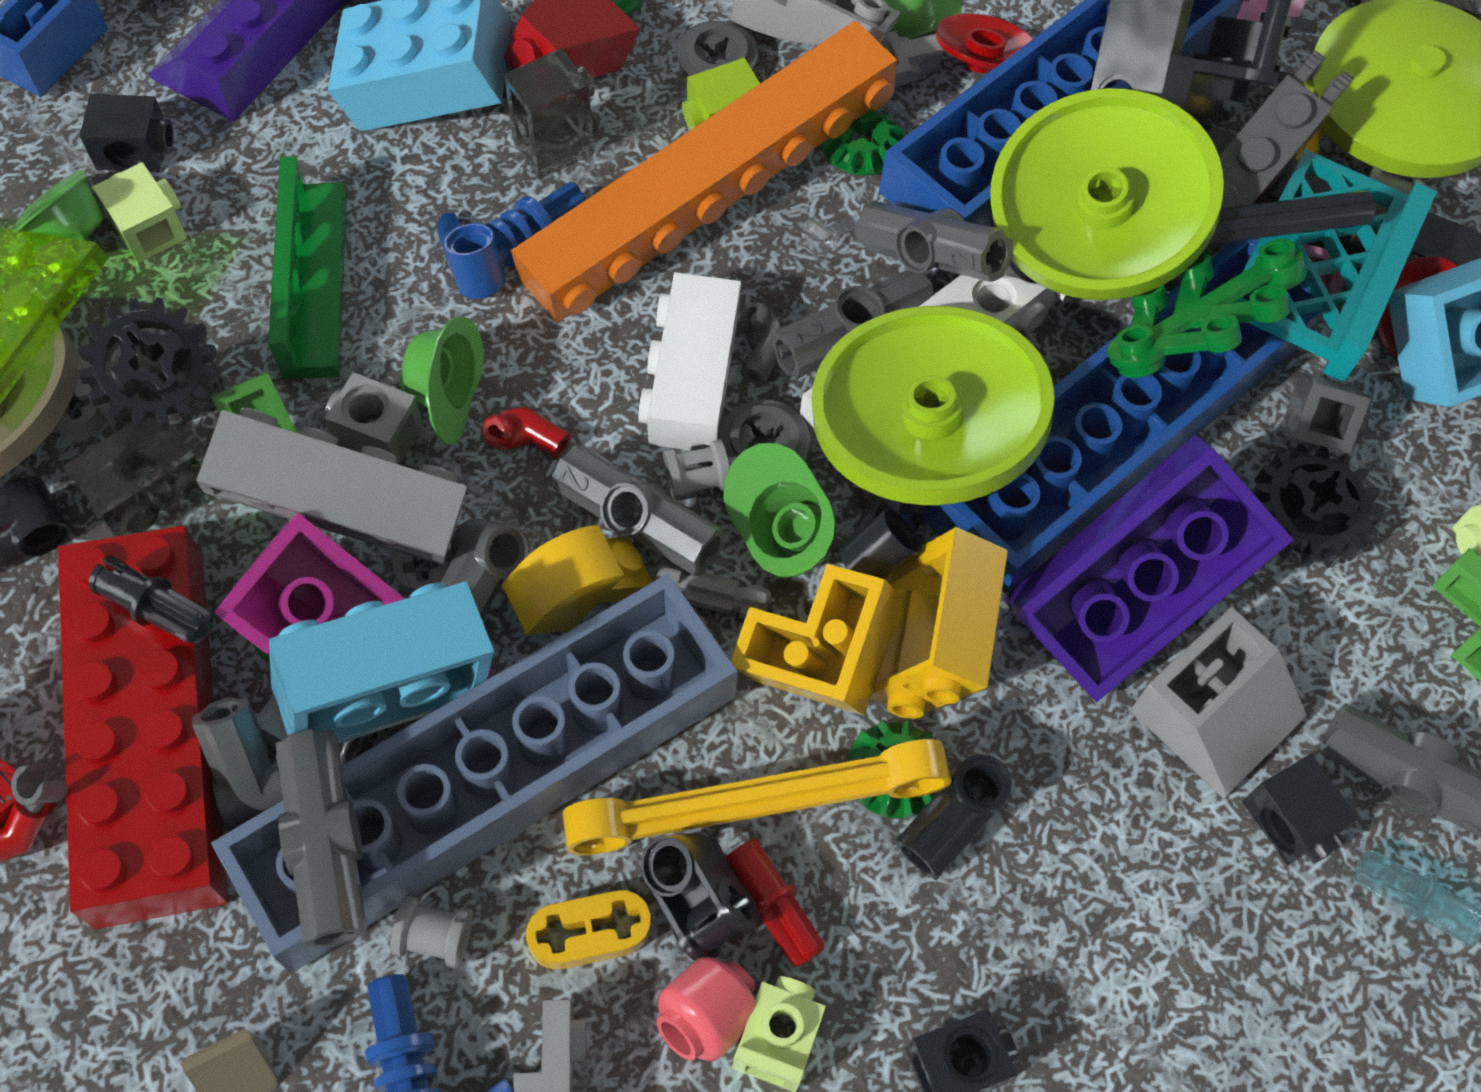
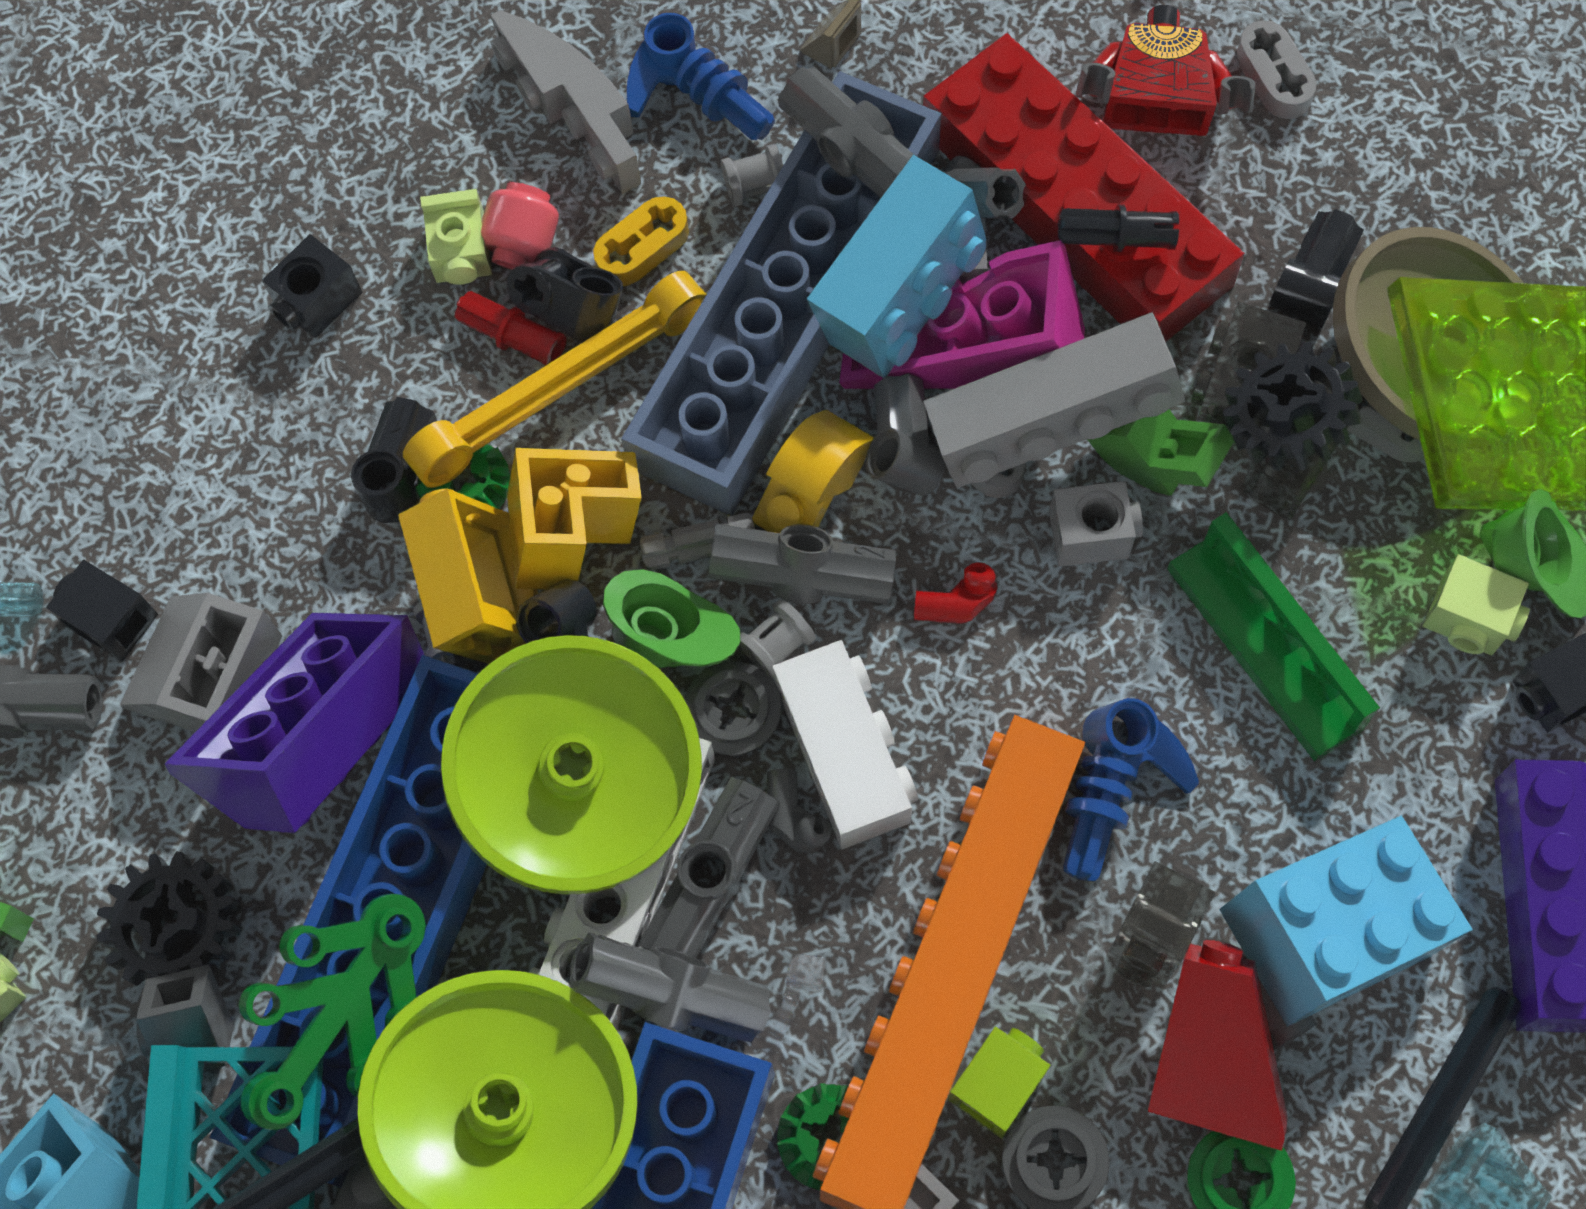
camera: 160 degrees right, 5 degrees up
bright green piece [399,316,484,445] -> none

